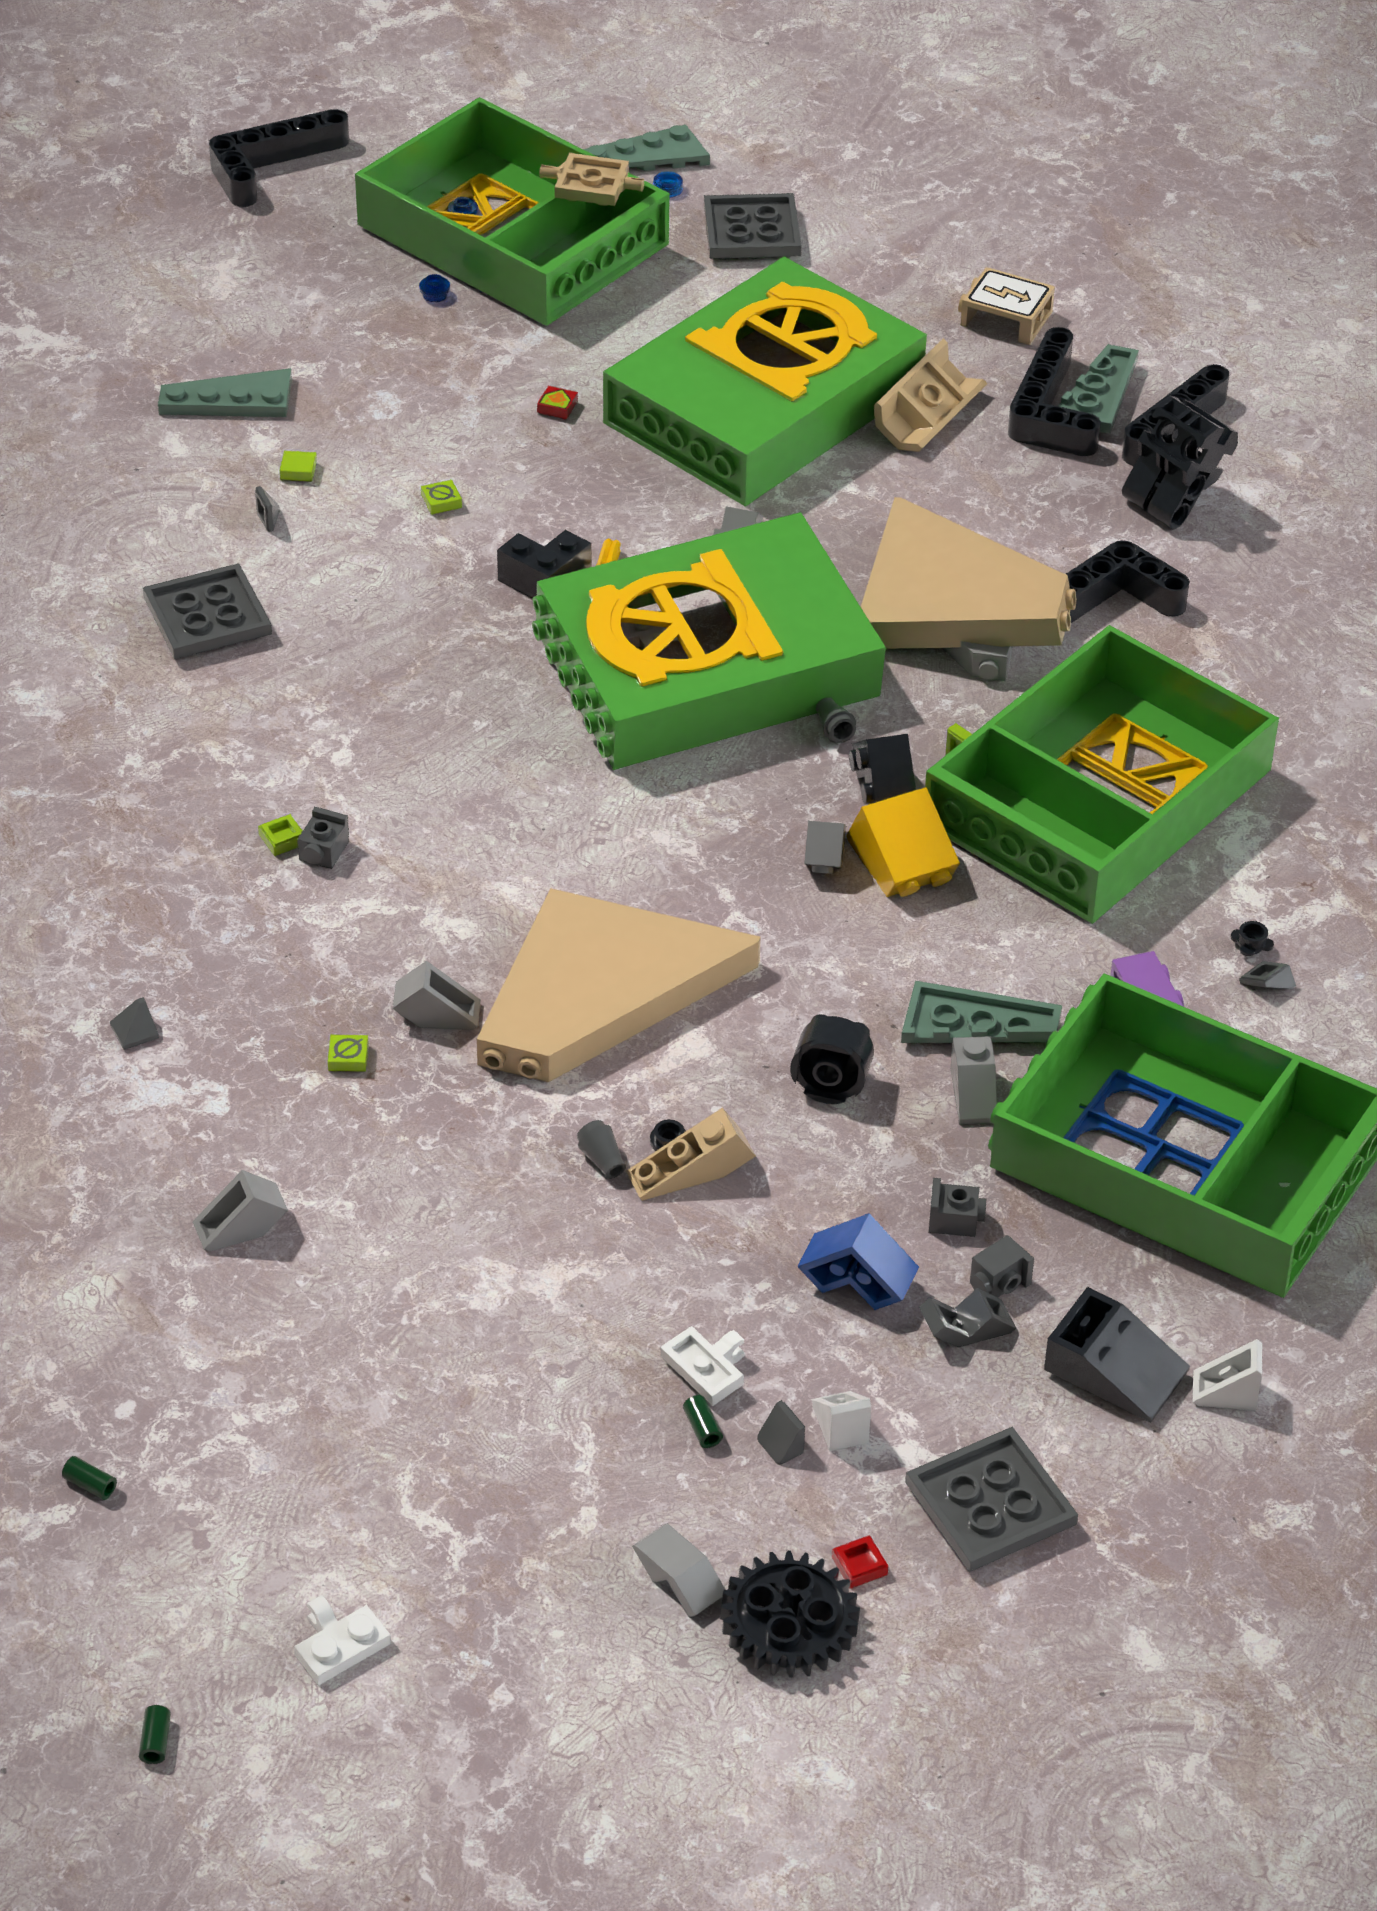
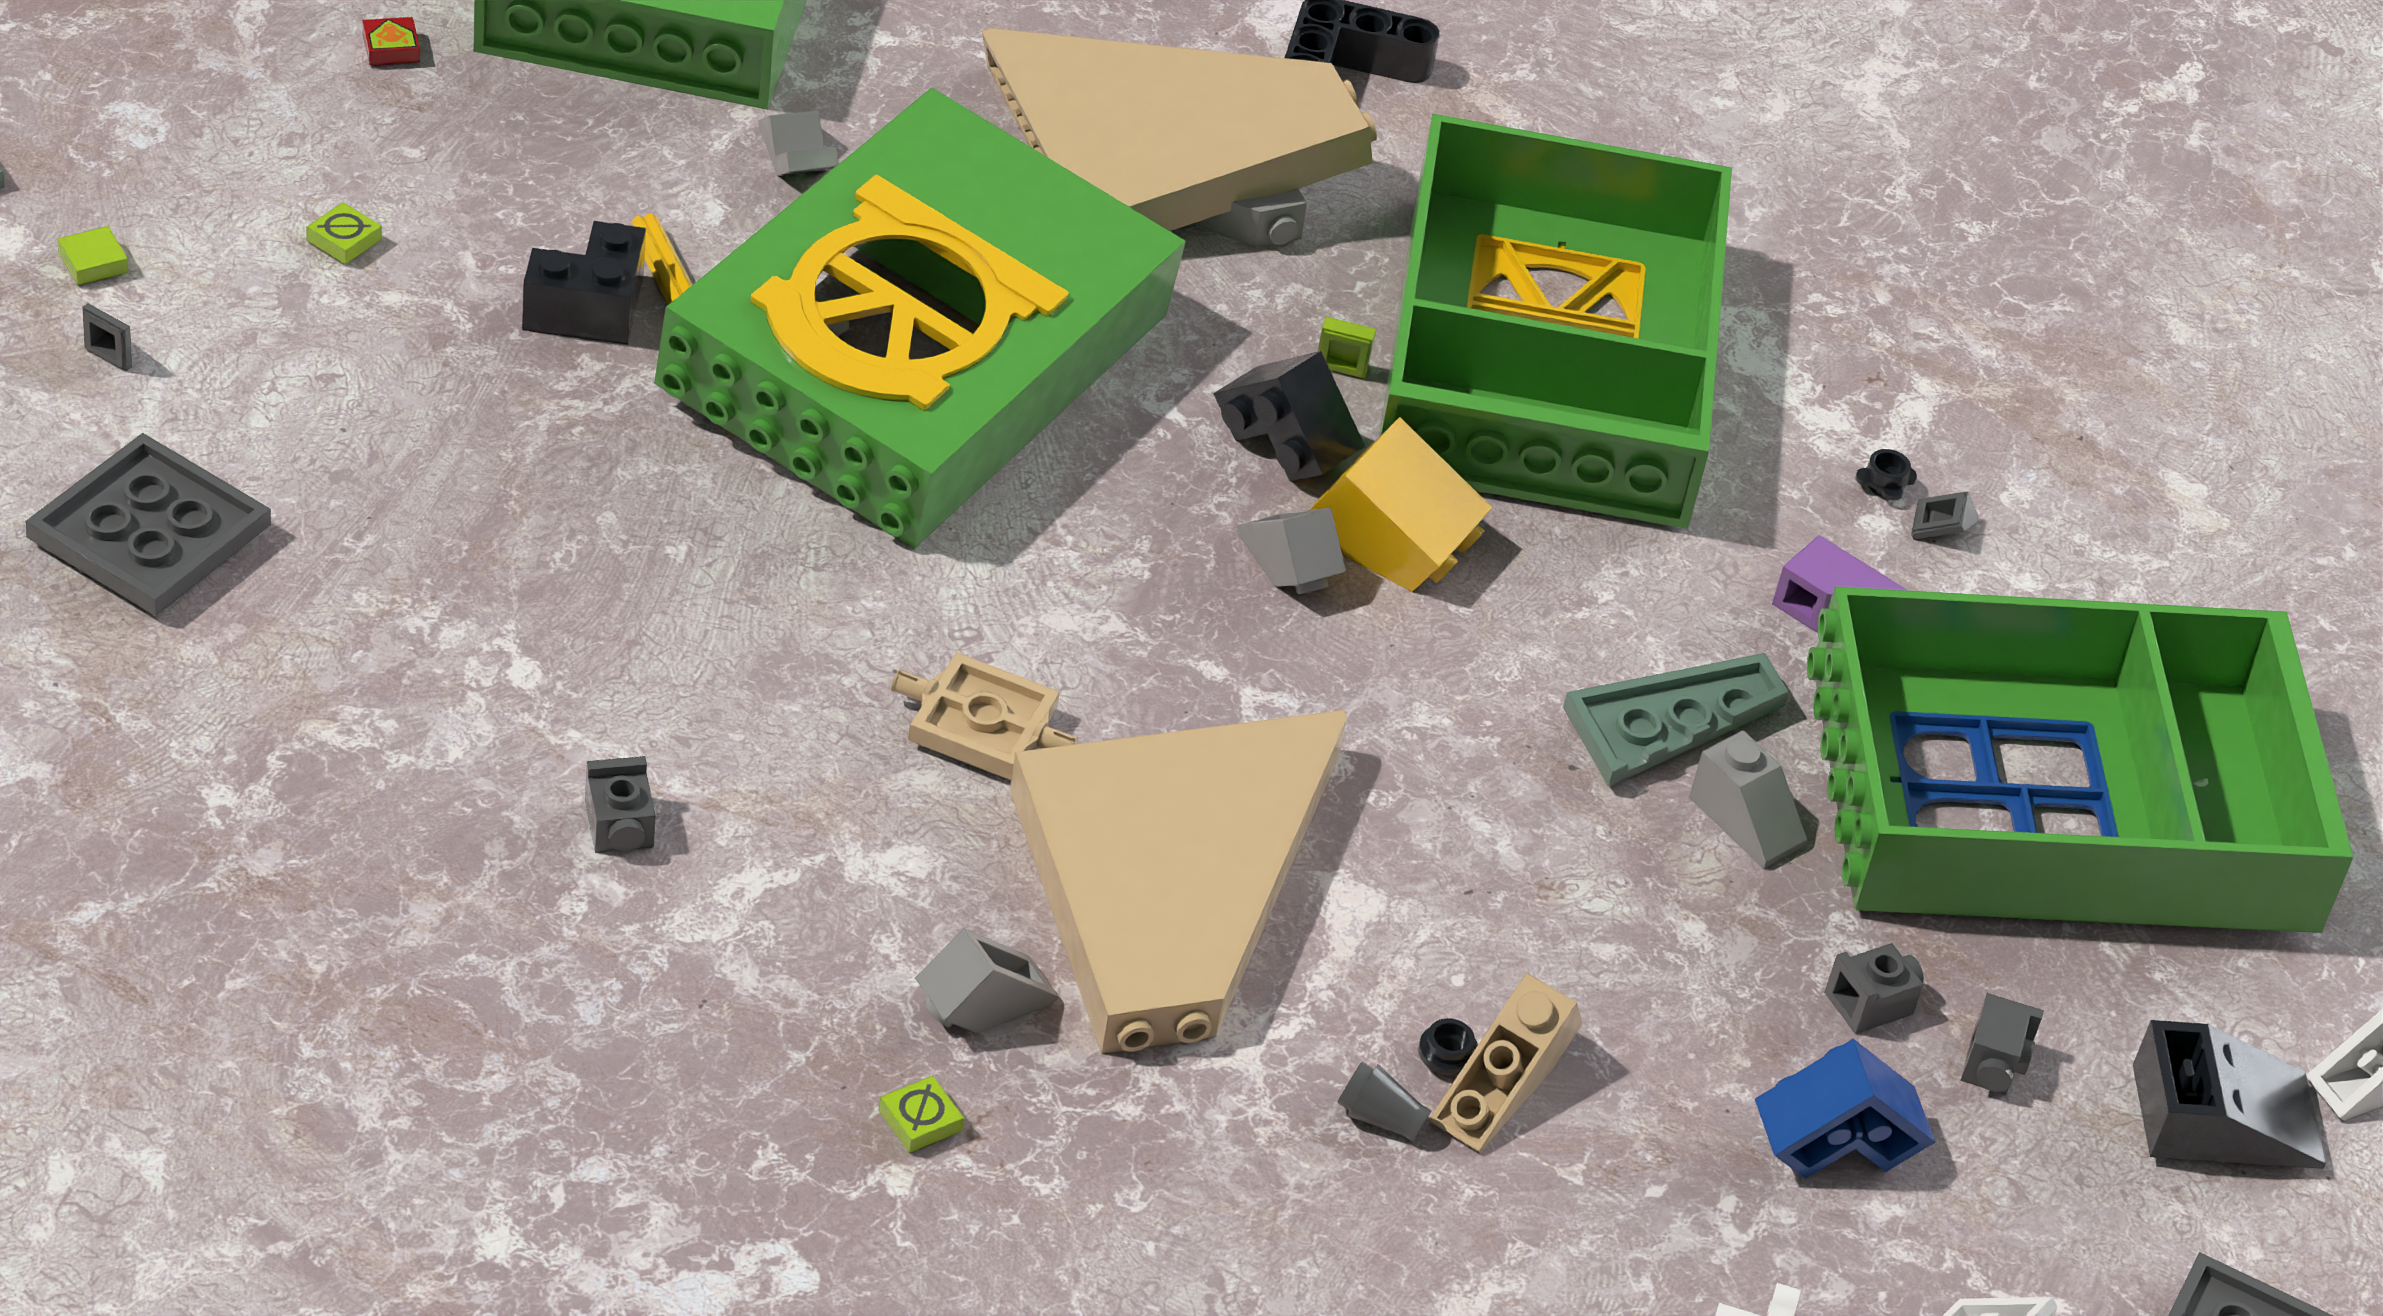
camera: 40 degrees left, 0 degrees up
dark grey slope [110,997,159,1050] -> none
lime tile [258,814,303,856] -> none
black brick [790,1014,874,1104] -> none
dark grey cone [816,697,856,743] -> none
dark grey slope [919,1288,1017,1347] -> none
none -> tan plate [891,652,1078,780]

